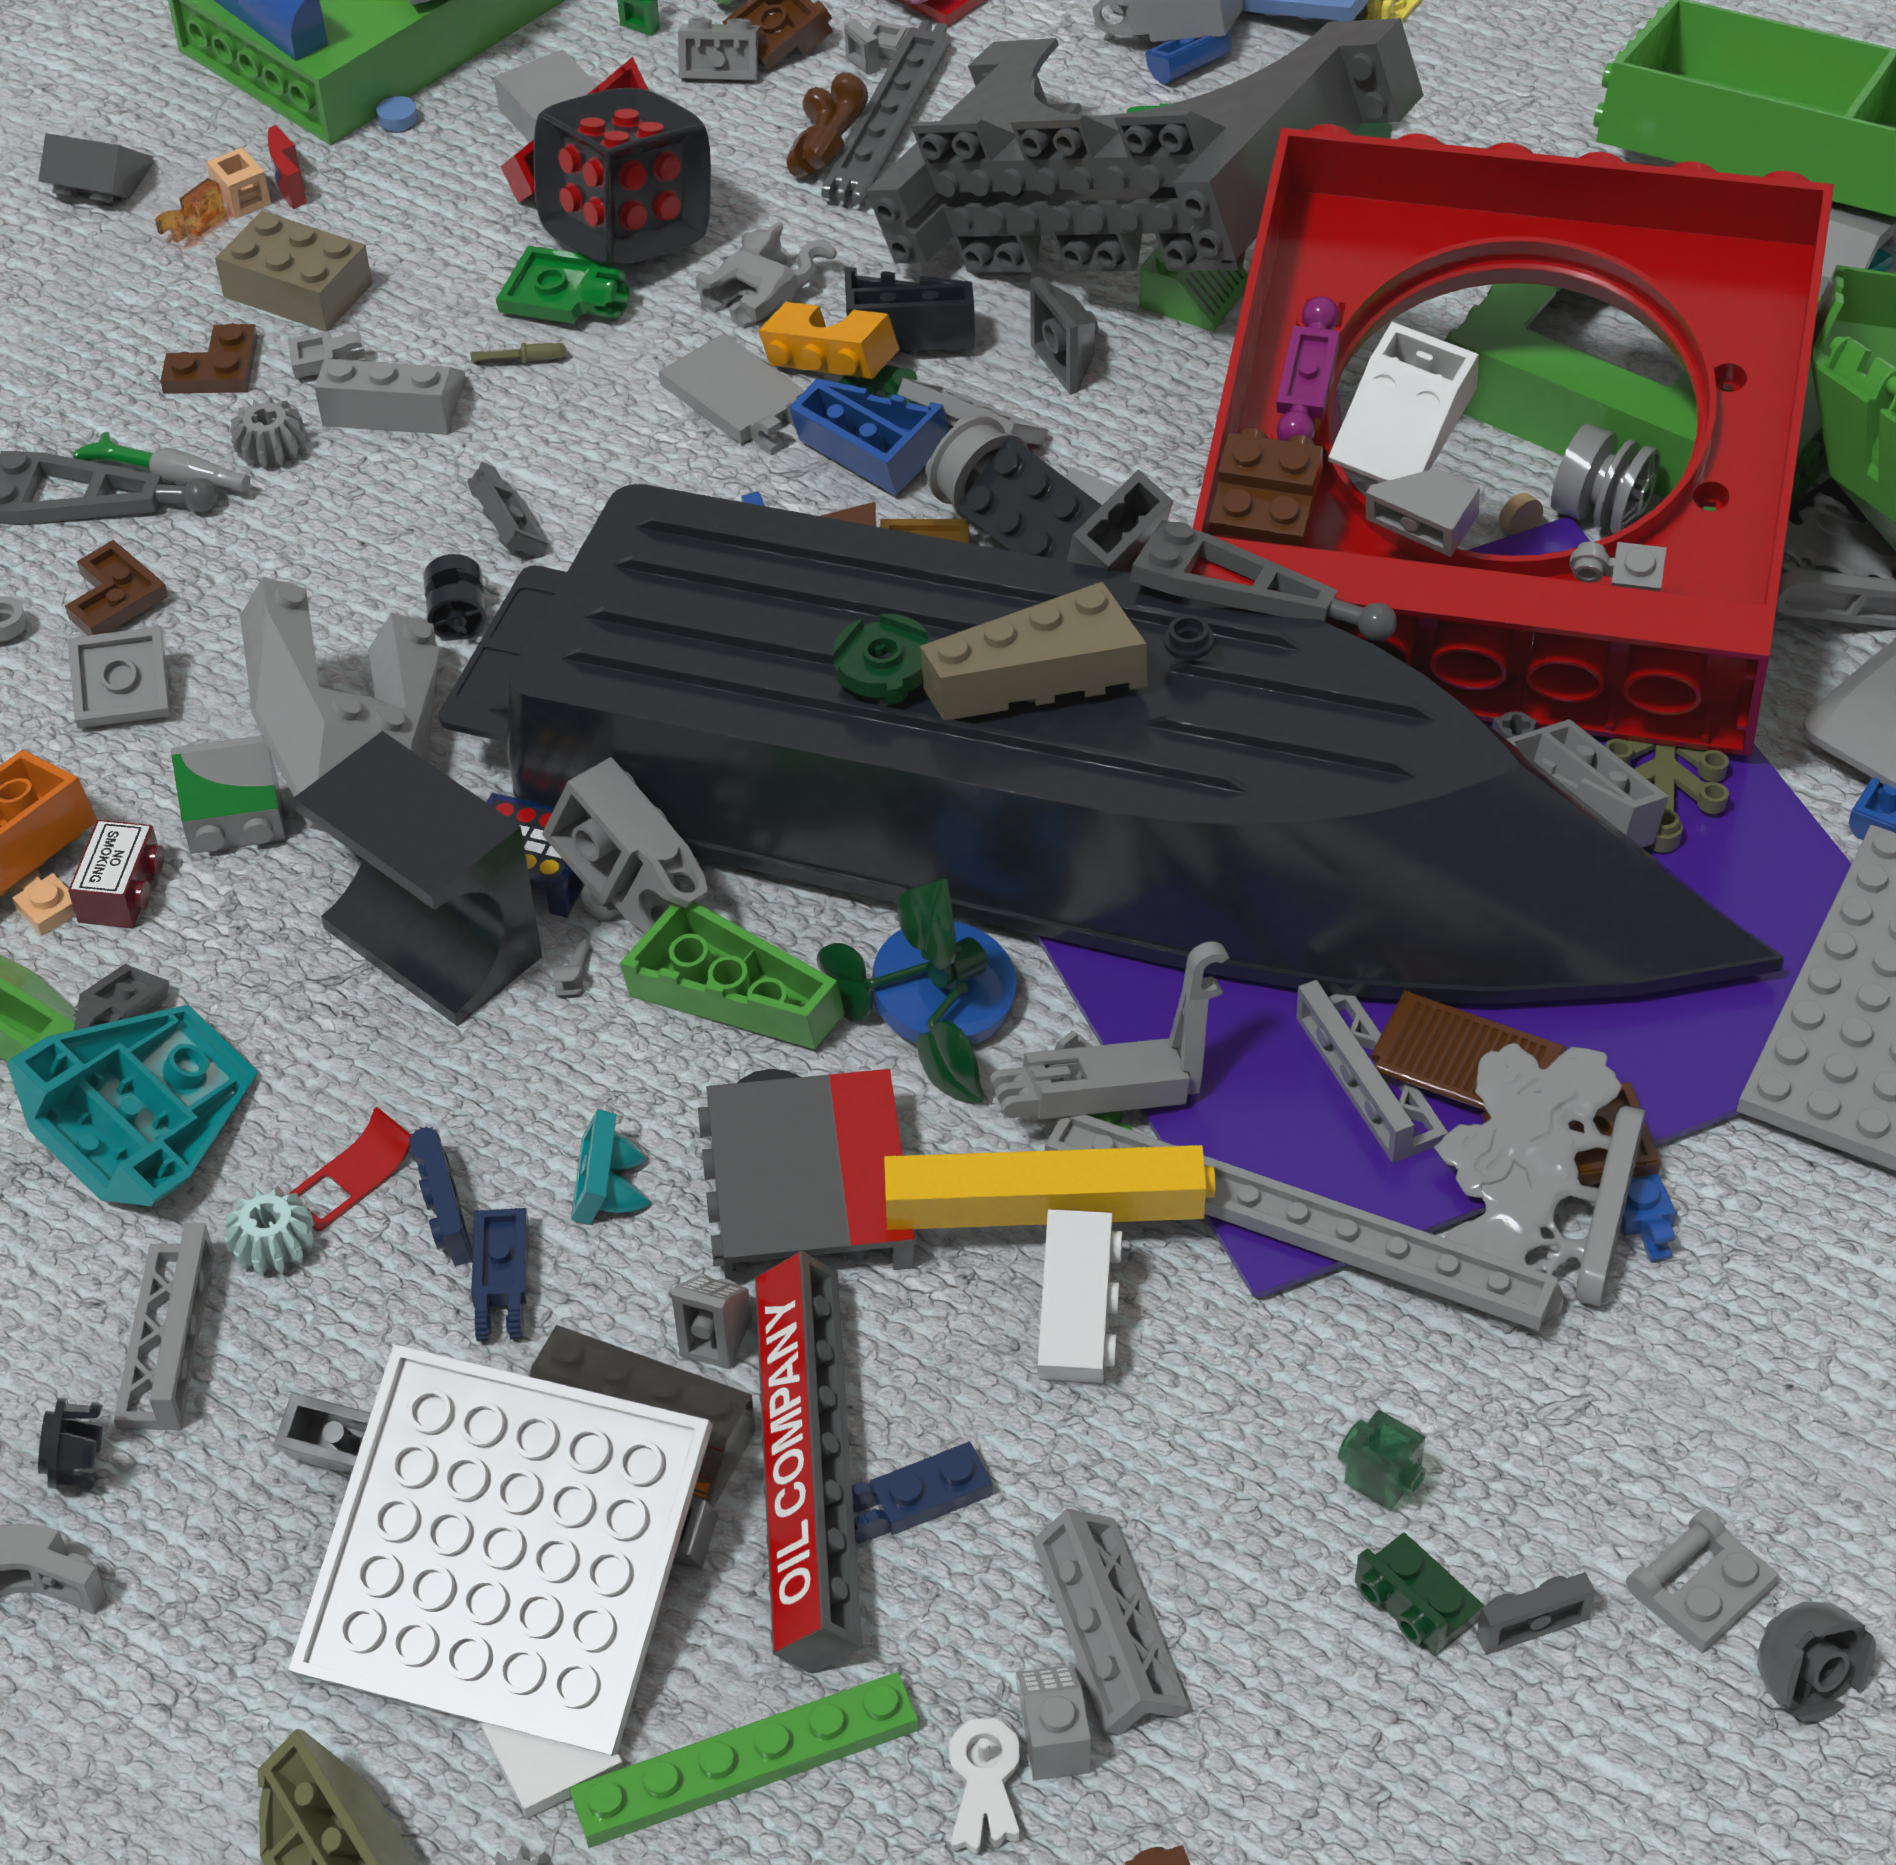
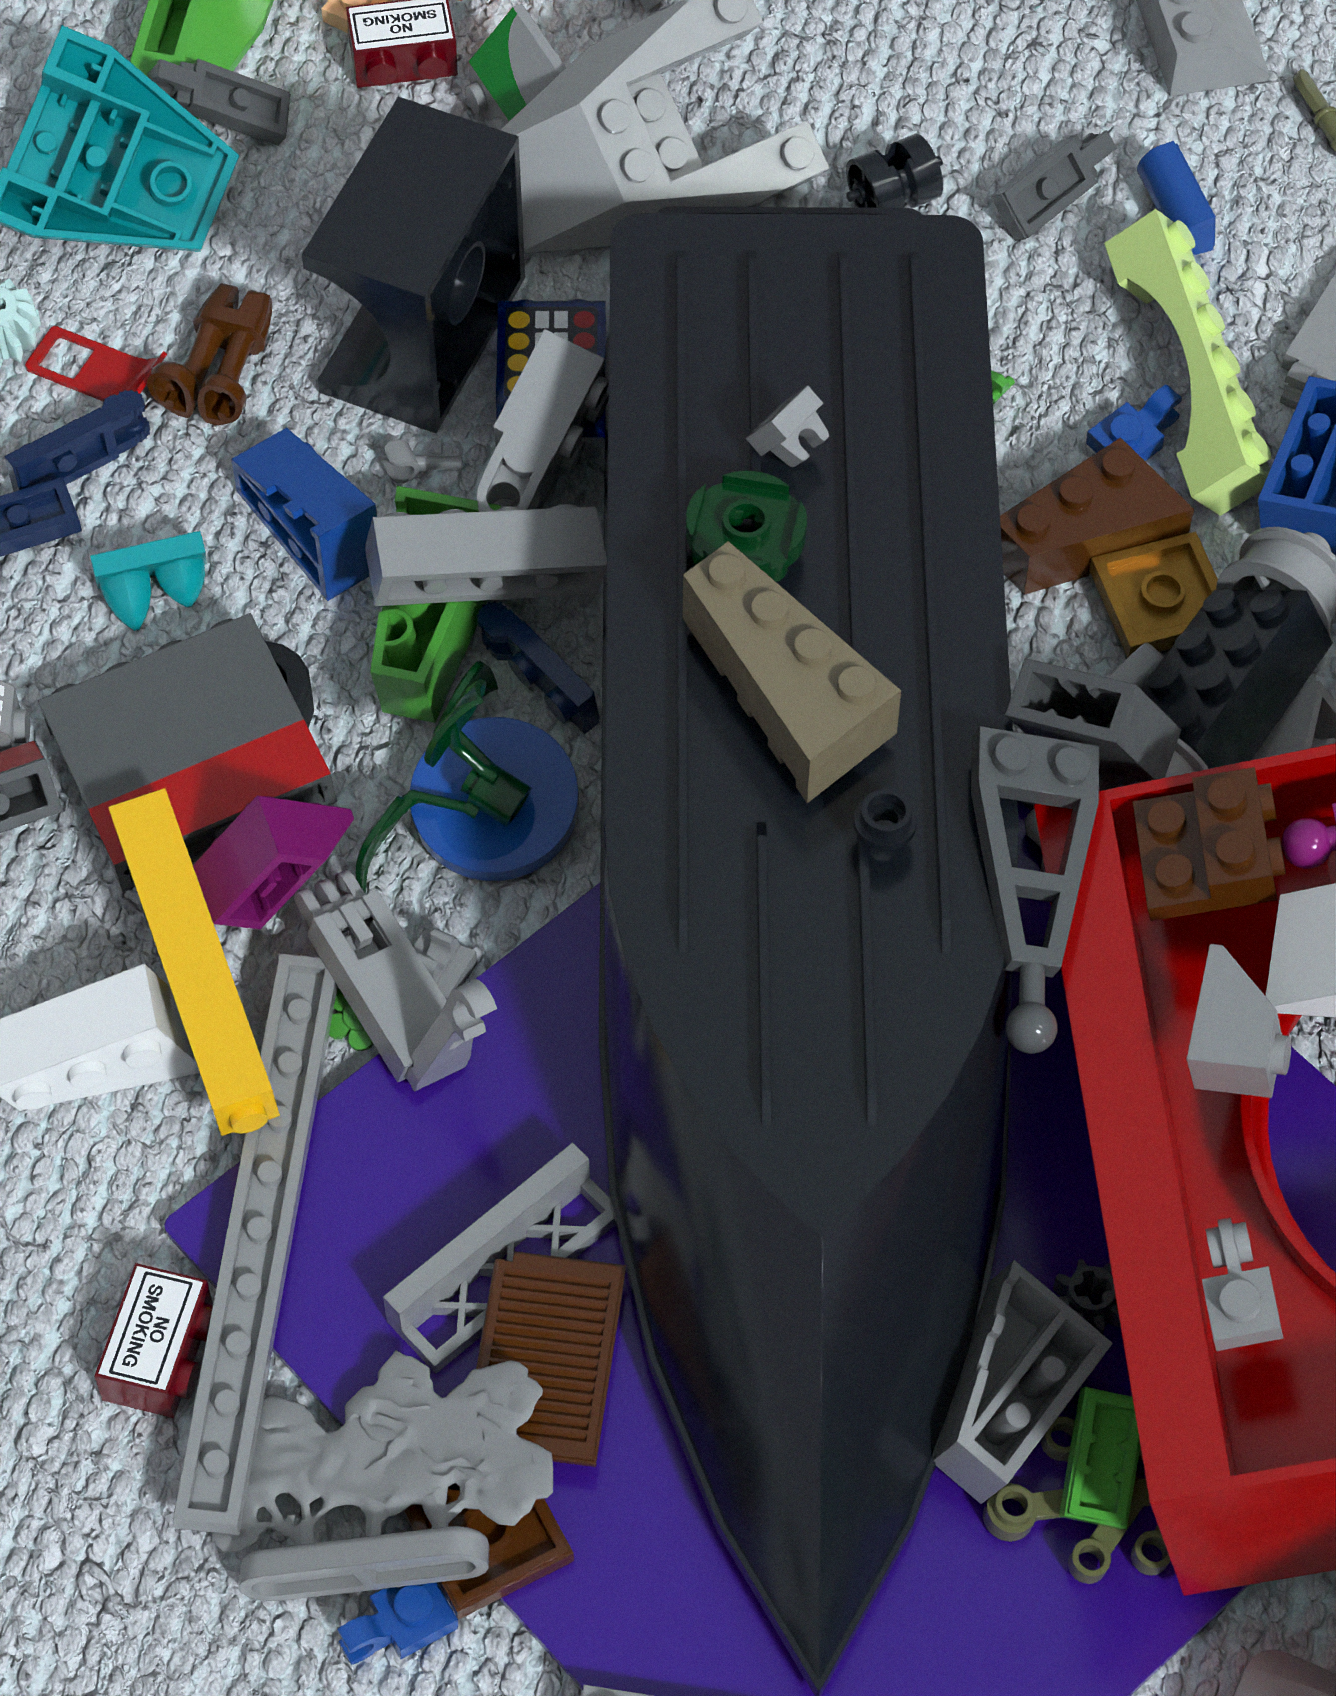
camera: 70 degrees right, 10 degrees up
none -> brick [94,1263,213,1418]
none -> reddish brown piece [147,283,272,425]
none -> magenta slope [193,795,354,929]
none -> blue wedge [231,427,377,601]
none -> light grey brick [365,504,607,606]
none -> dark blue hinge [477,601,600,735]
none -> light grey tile [746,385,829,467]
none -> bright green plate [1059,1387,1141,1530]
none -> yellowish green arch [1104,209,1271,516]
none -> blue brick [1137,141,1216,255]

